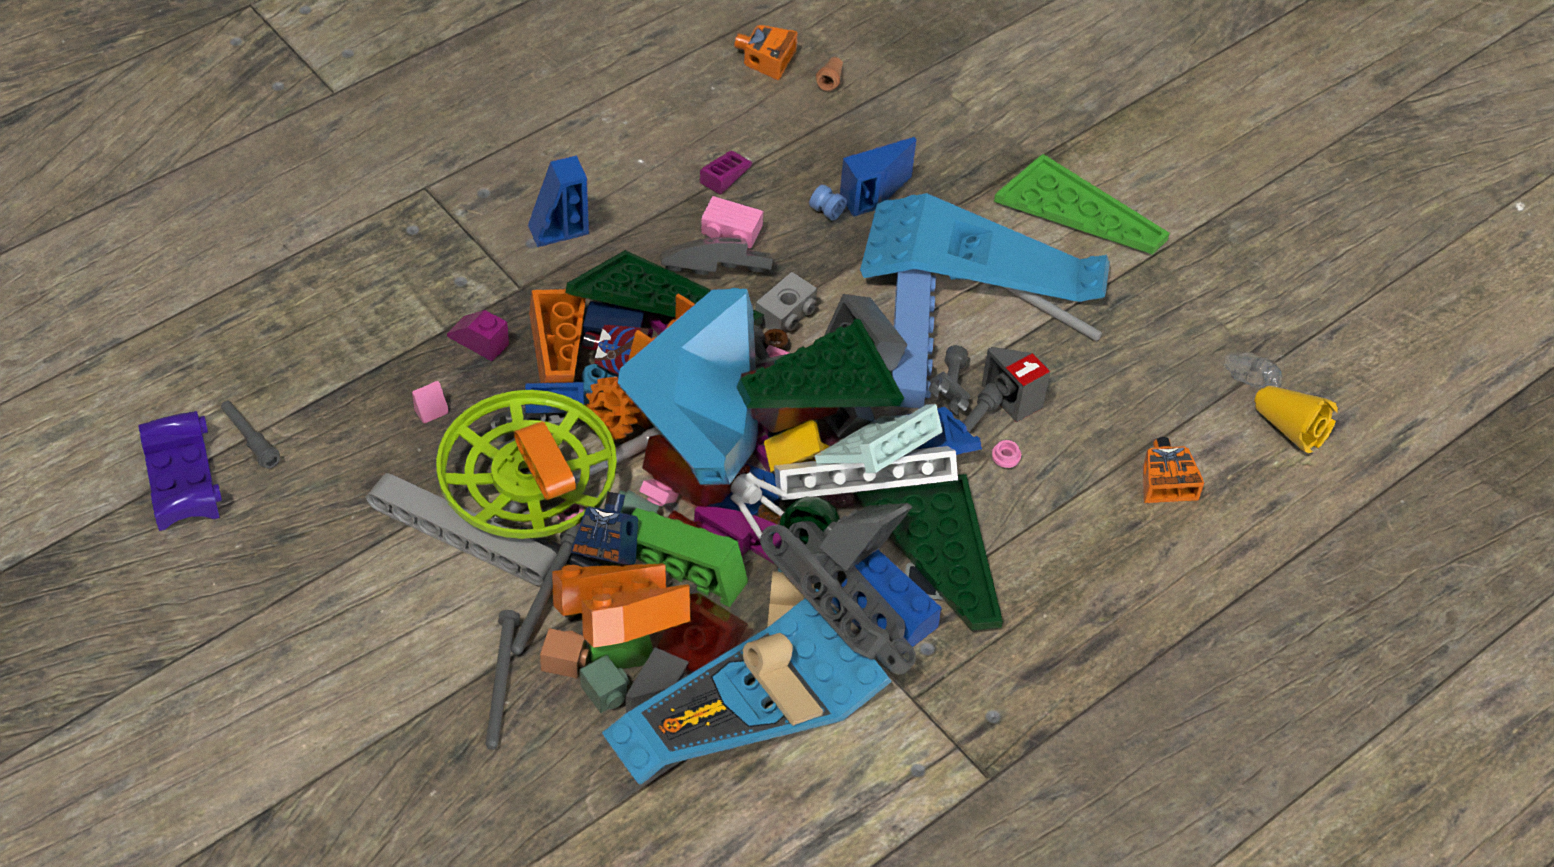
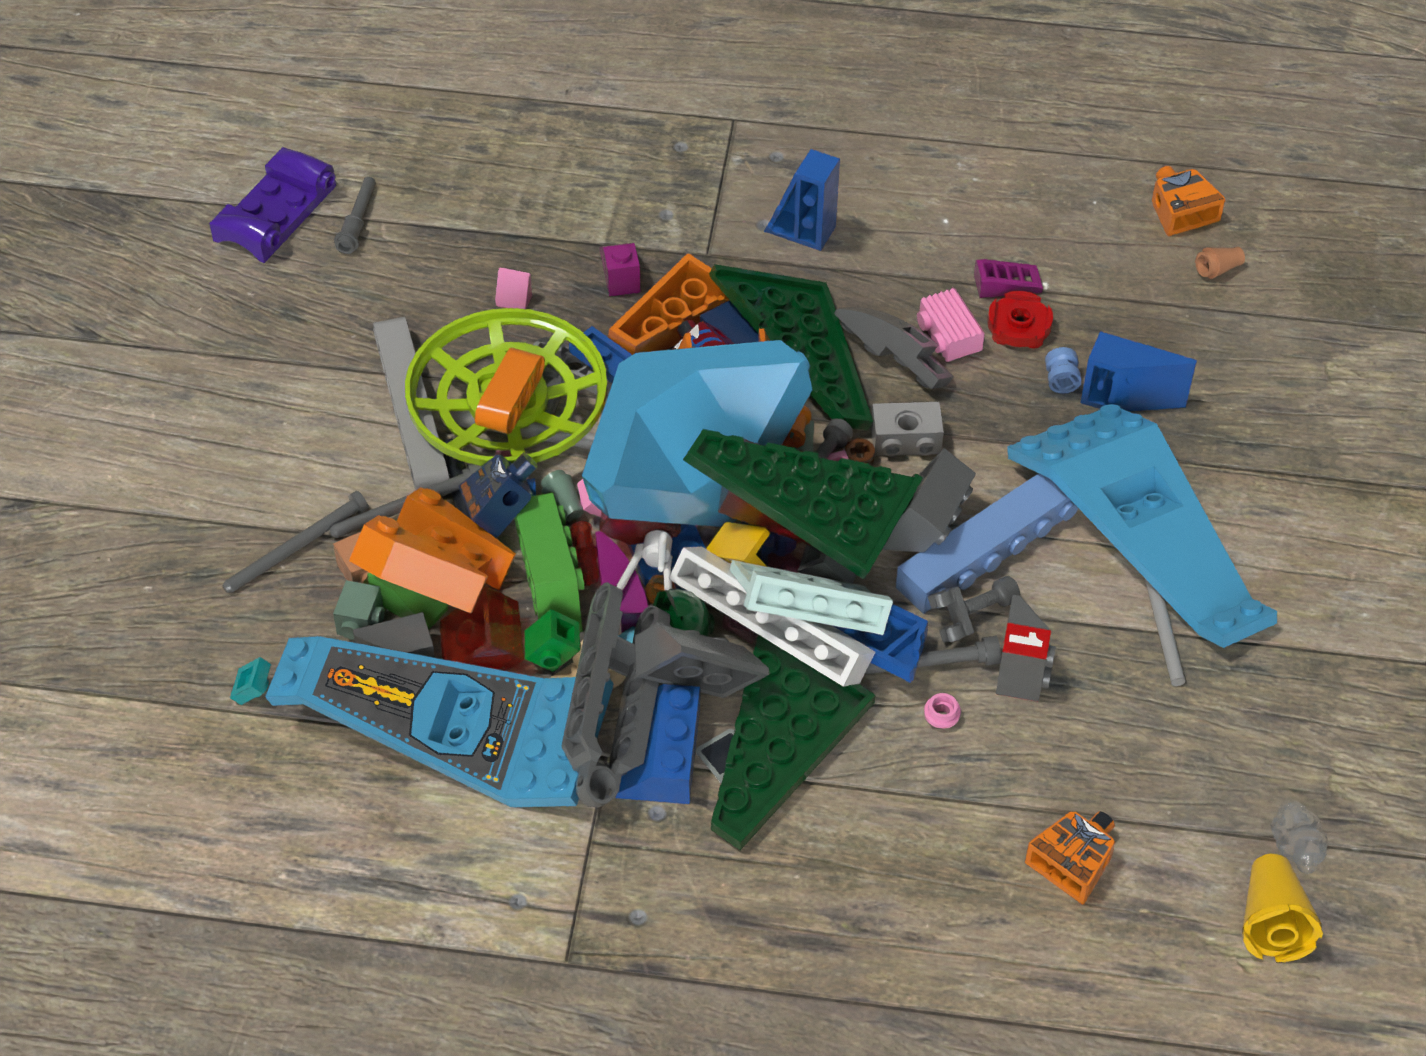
camera: 50 degrees right, 0 degrees up
tan door [743,633,823,726] -> none
bright green wing [994,154,1170,254] -> none
none -> teal plate [230,657,271,705]
none -> green brick [525,609,580,672]
none -> red plate [987,291,1053,348]

